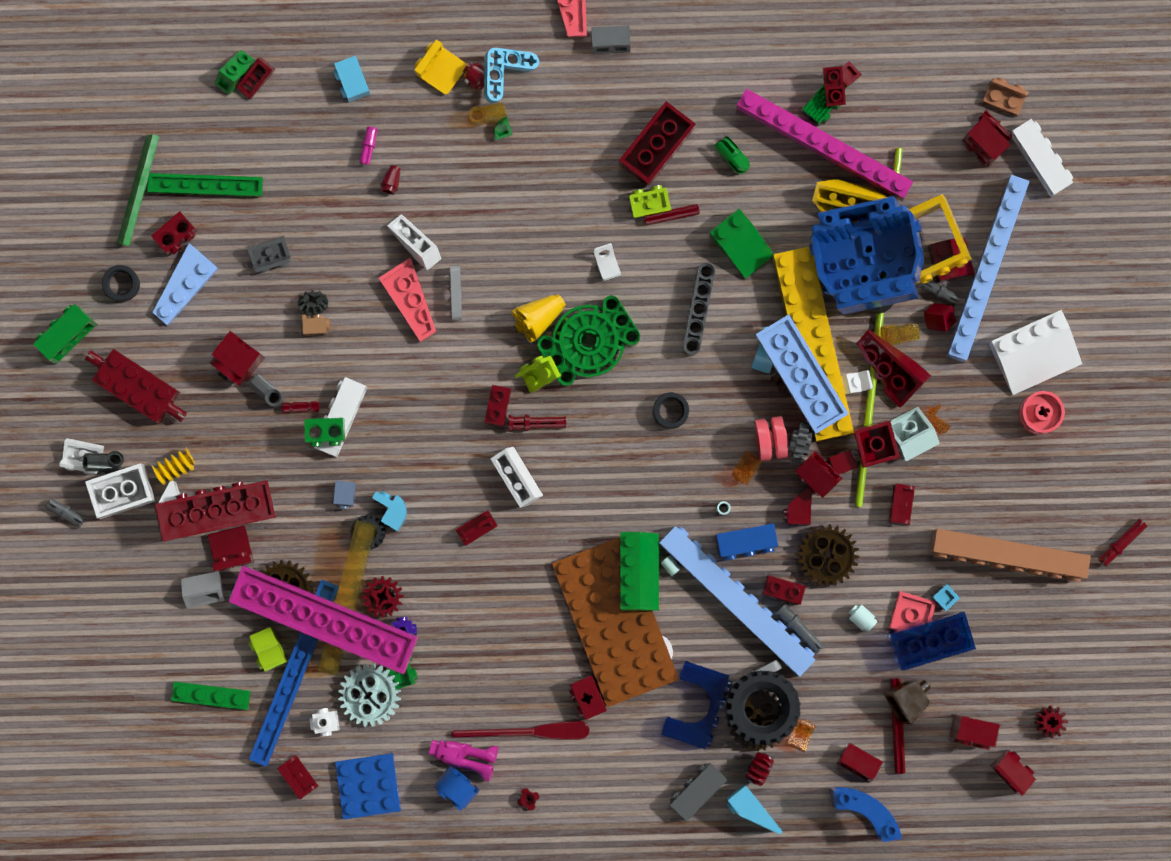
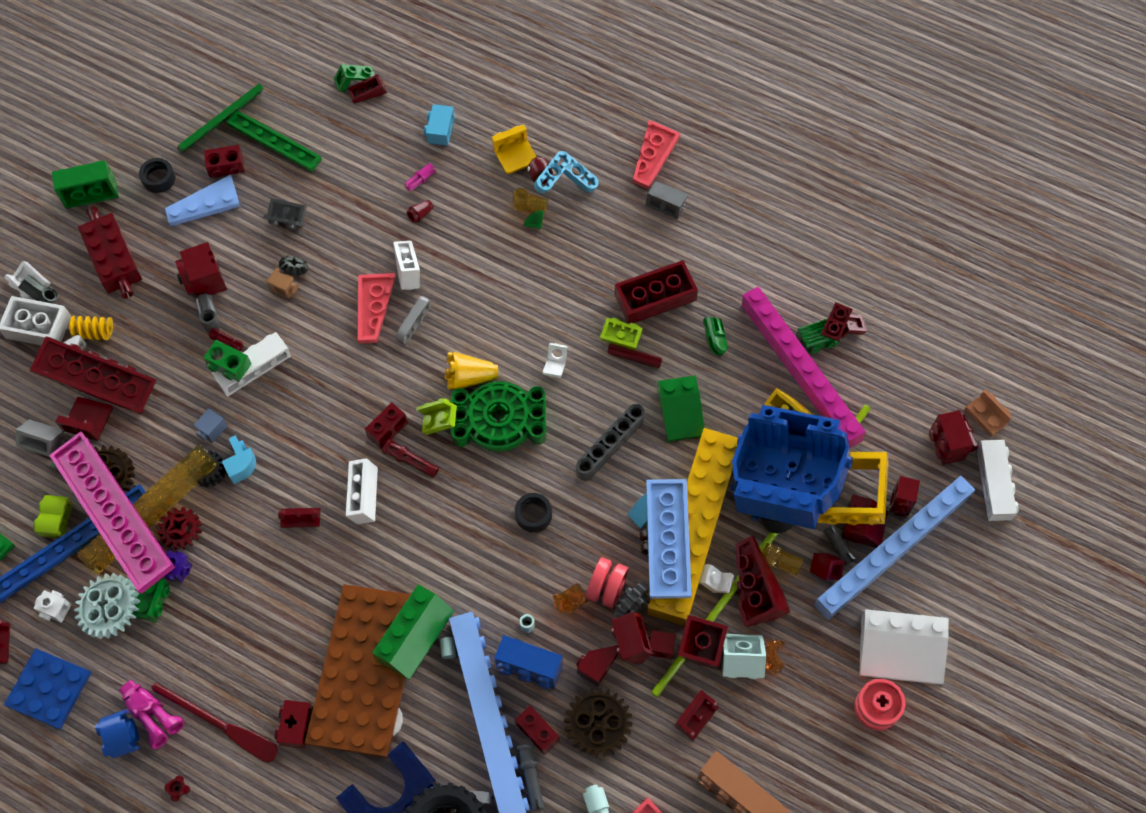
camera: 30 degrees right, 20 degrees down
none -> dark red brick [889,476,920,516]

